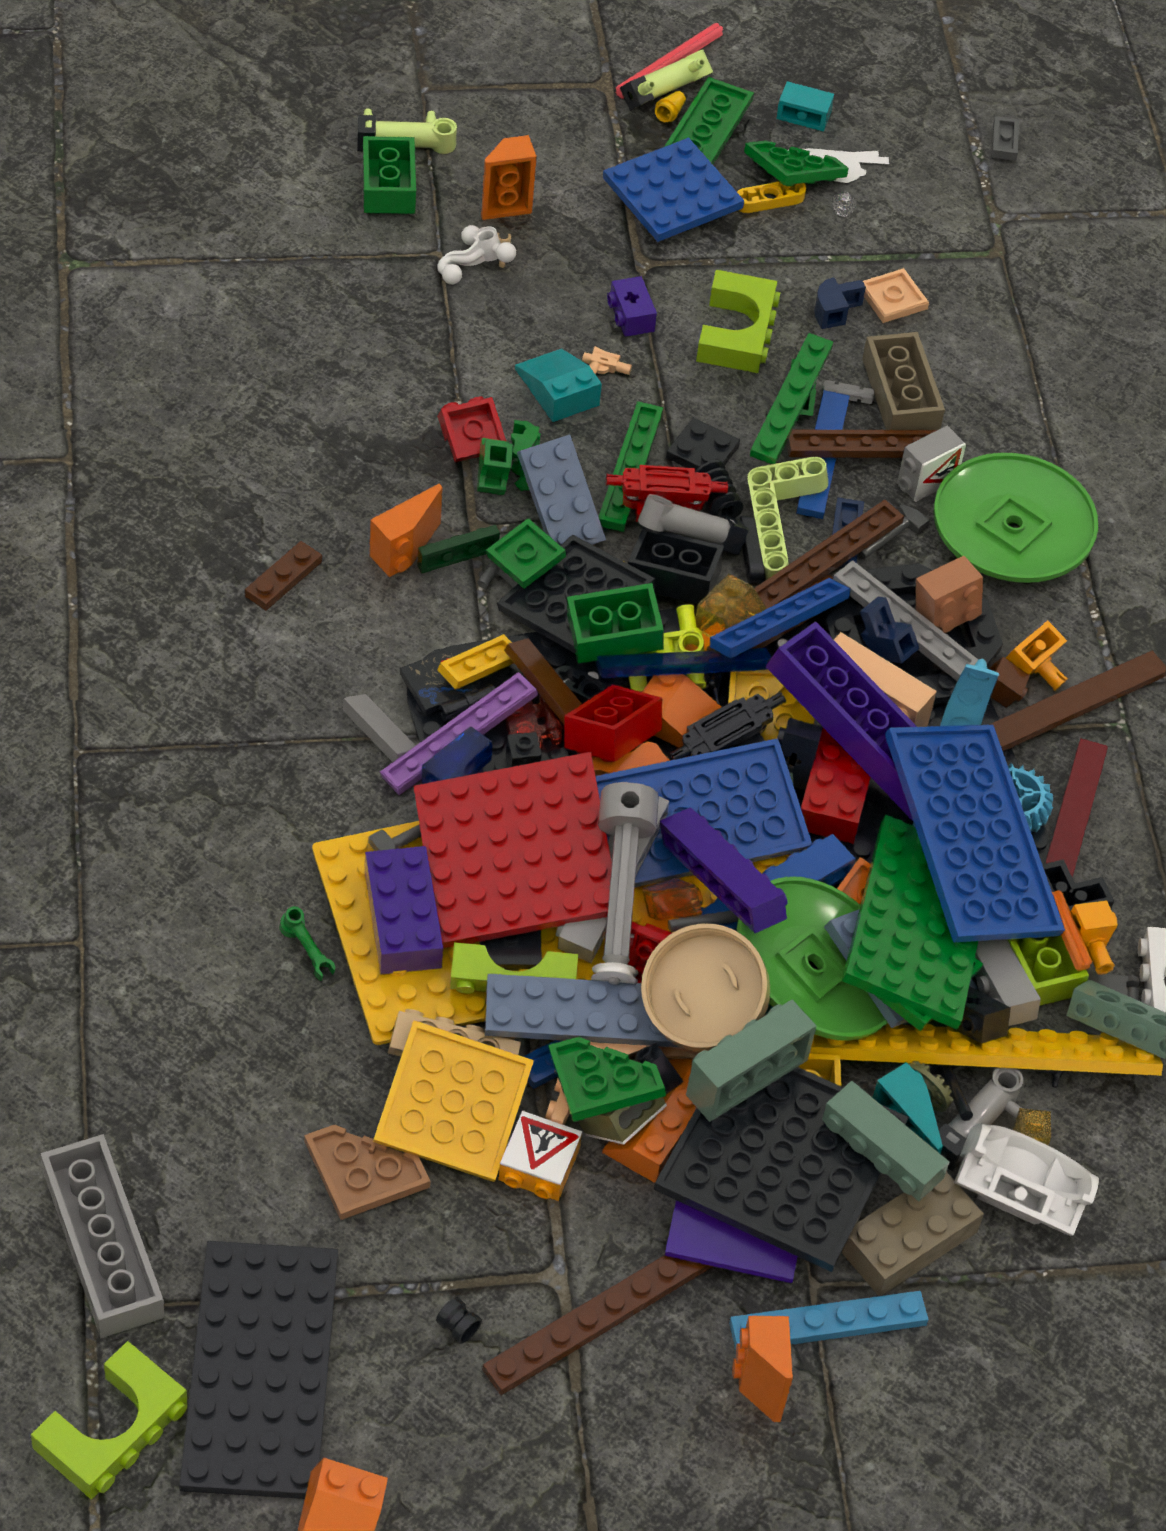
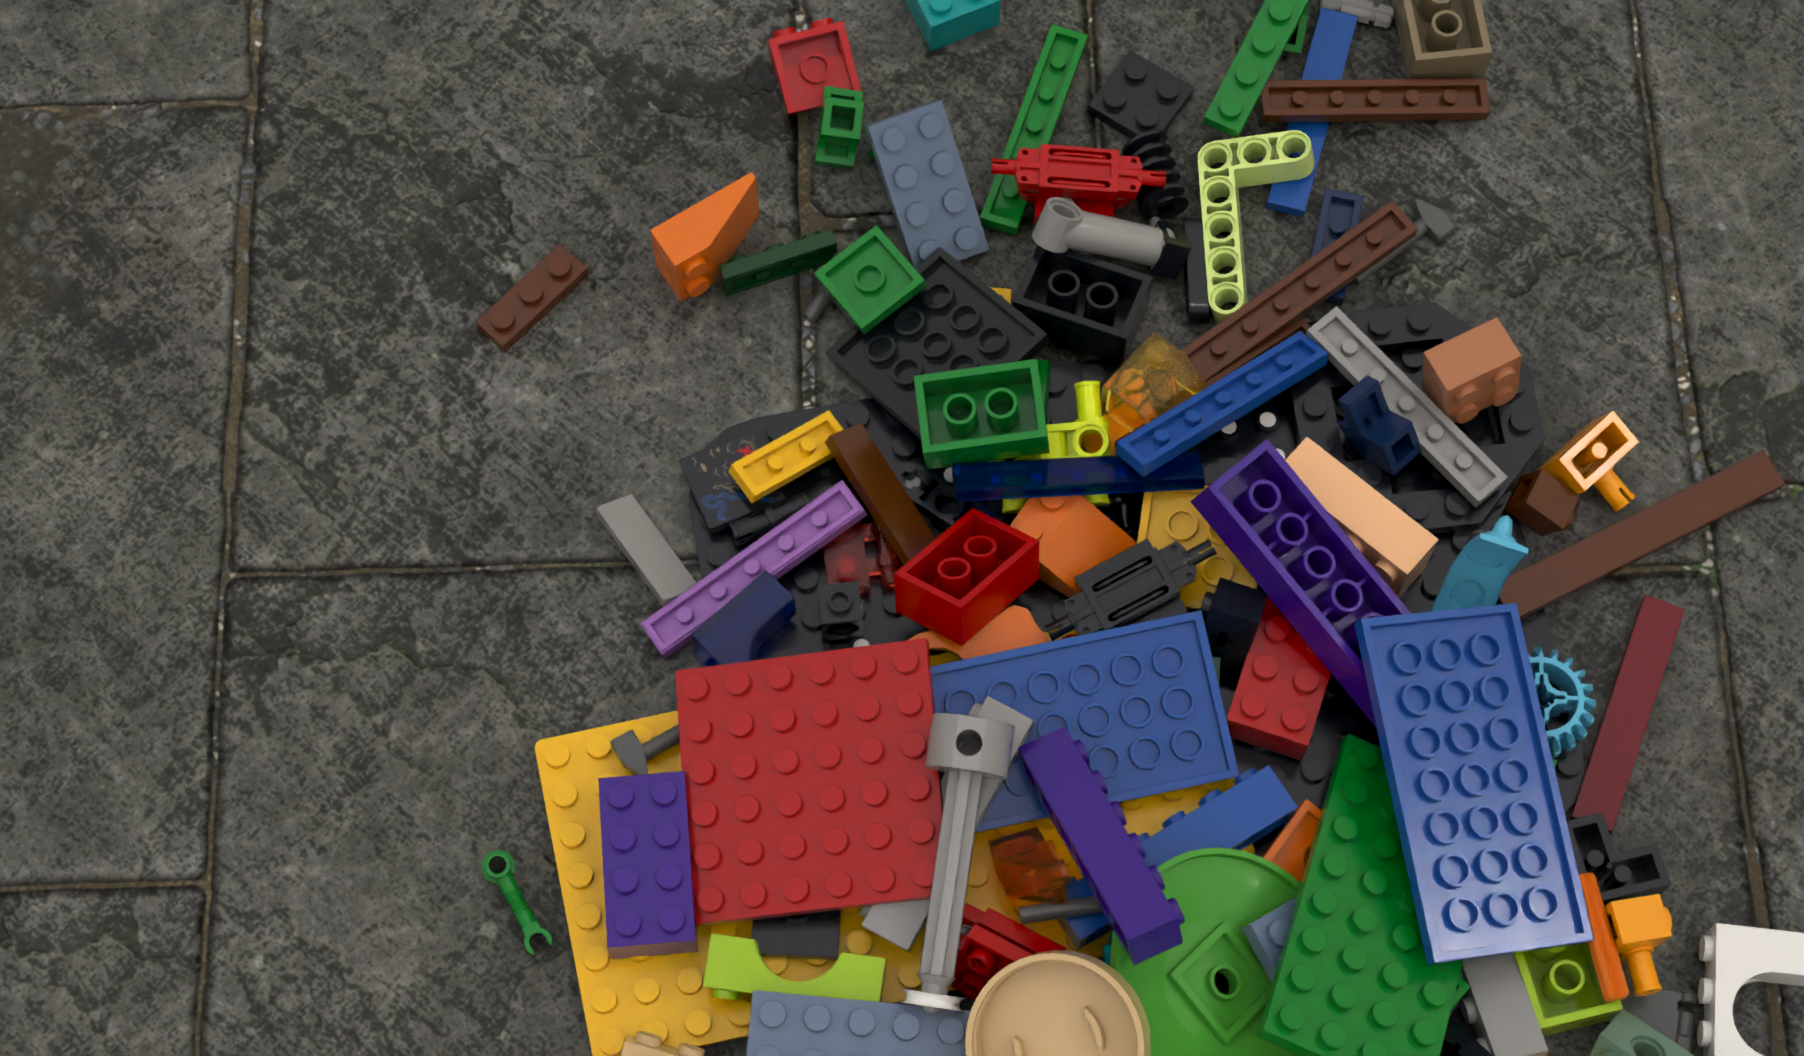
camera: 10 degrees right, 15 degrees up
green hand [511,420,541,476] -> none
piece [897,425,966,502] -> none
bright green dish [933,453,1098,583] -> none

